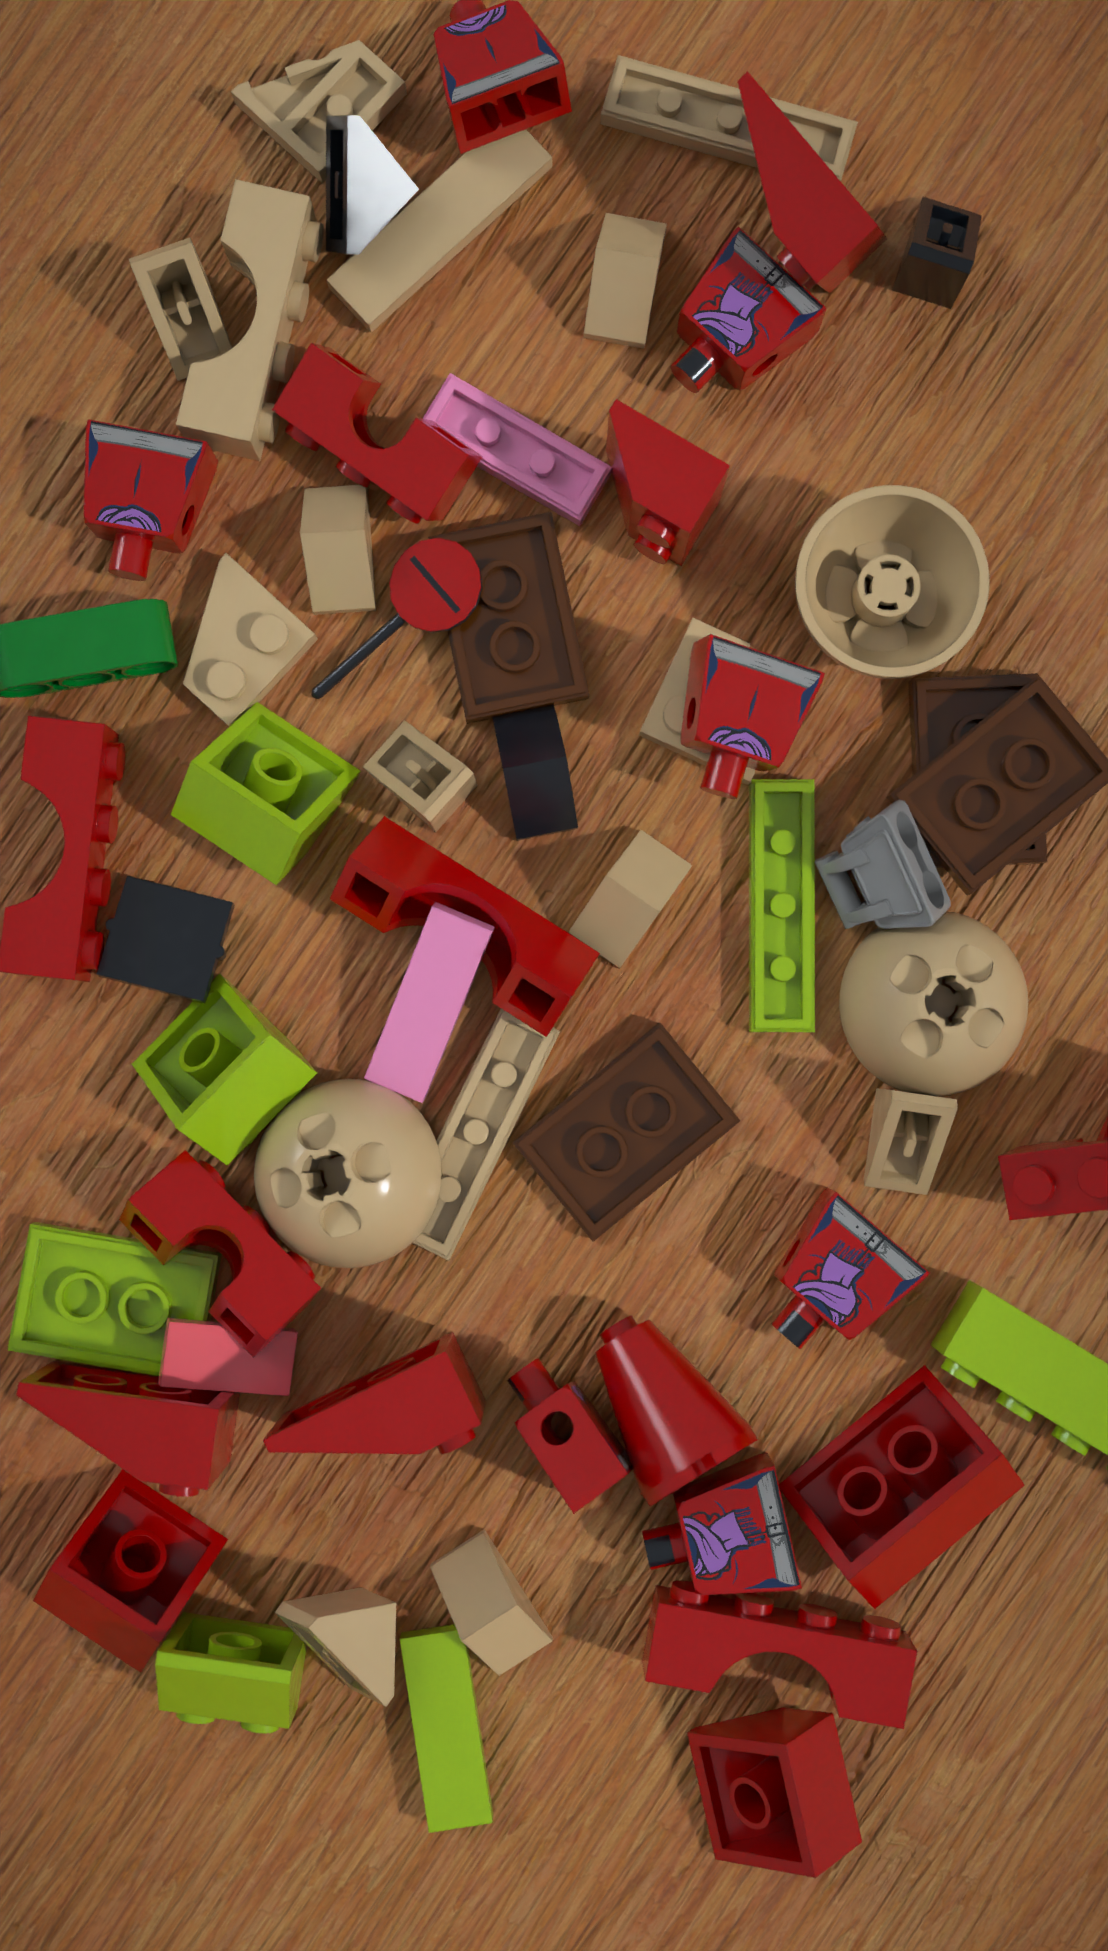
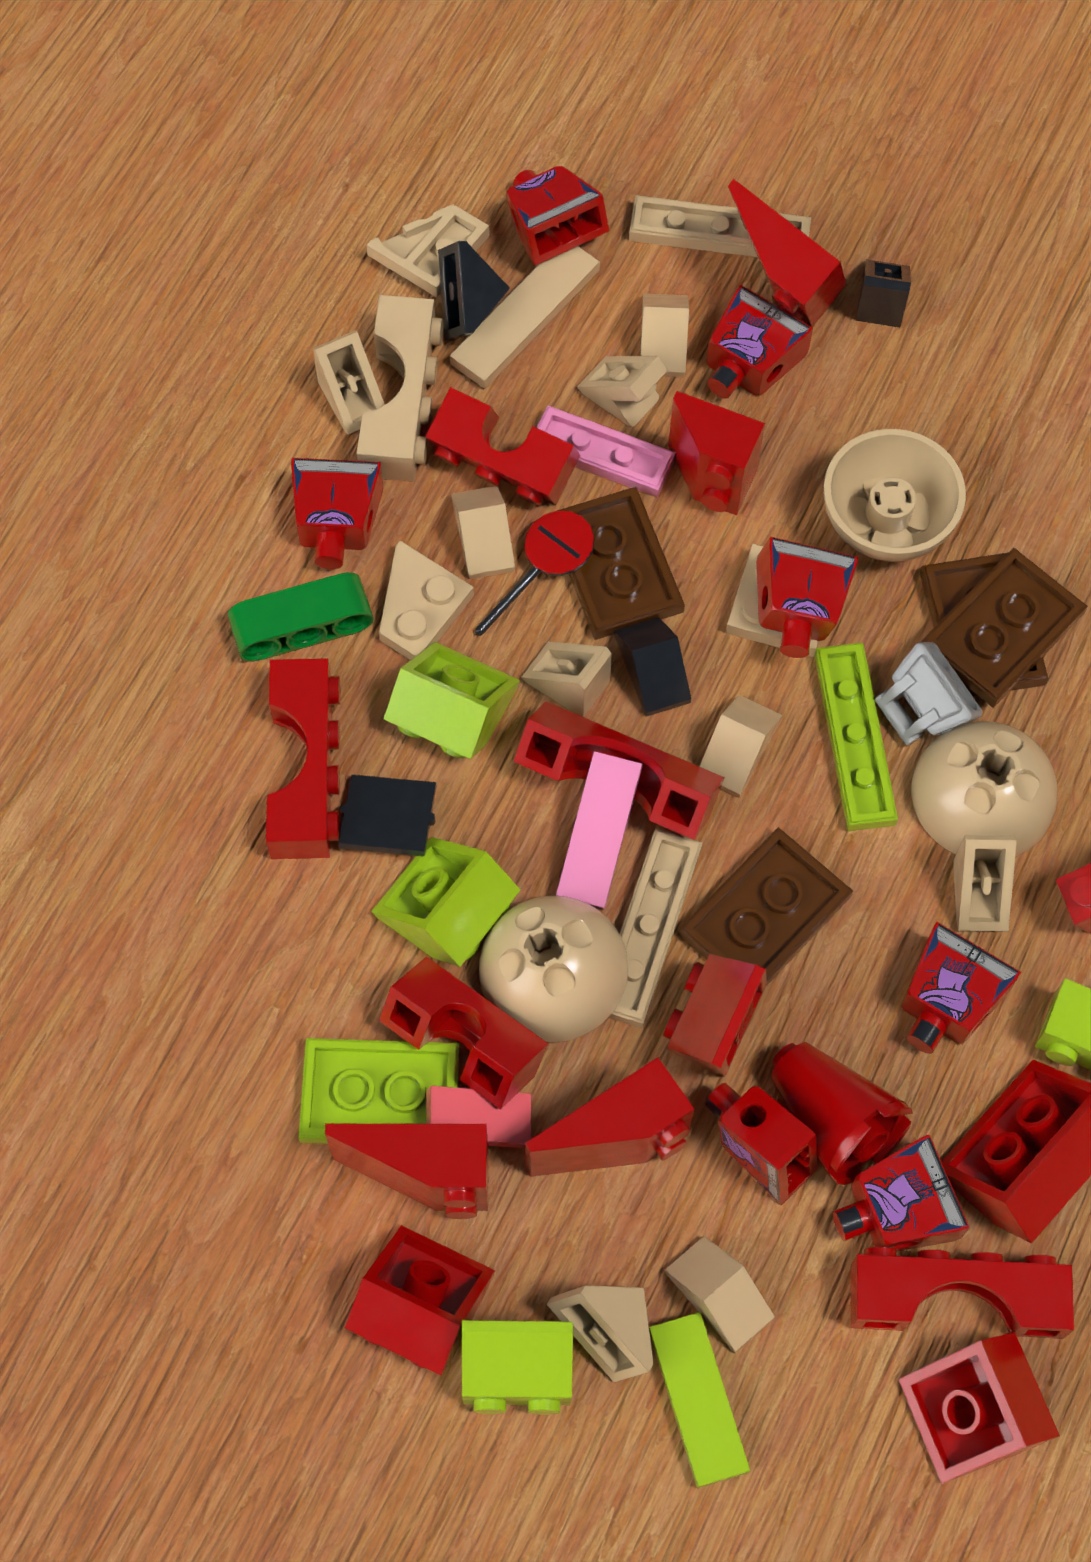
camera: 10 degrees left, 20 degrees down
none -> tan slope [577,356,668,427]
none -> red slope [663,954,767,1077]

